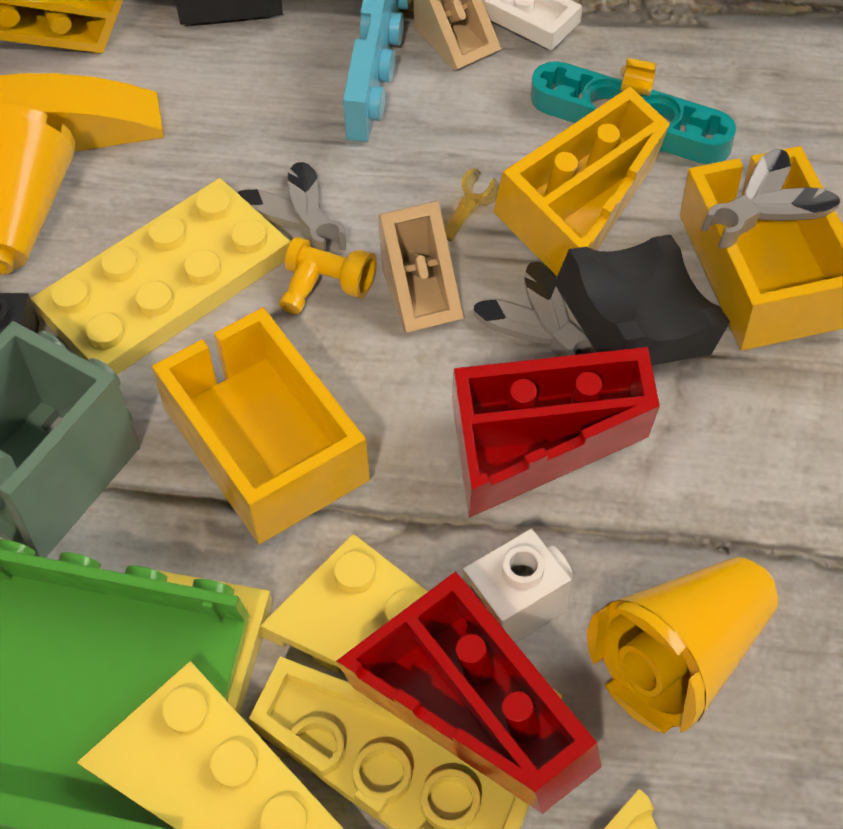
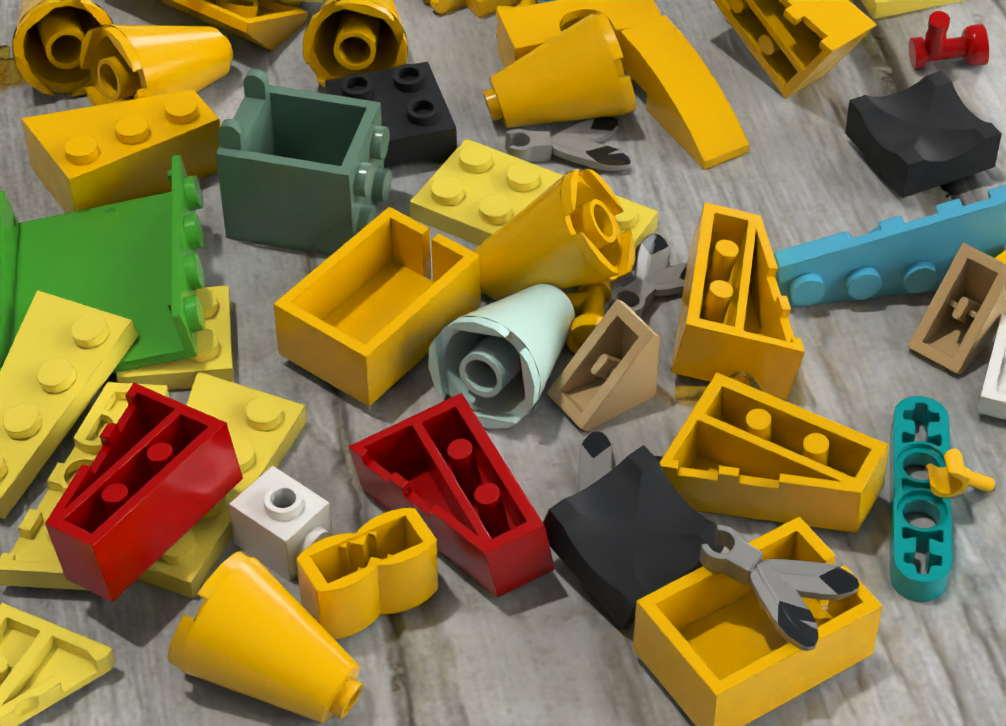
camera: 70 degrees right, 10 degrees down
none -> yellow brick [296,508,438,639]
none -> light aqua cone [428,284,575,429]
none -> yellow cone [473,168,635,300]
none -> light grey piece [505,117,631,172]
none -> yellow wedge [670,202,805,400]

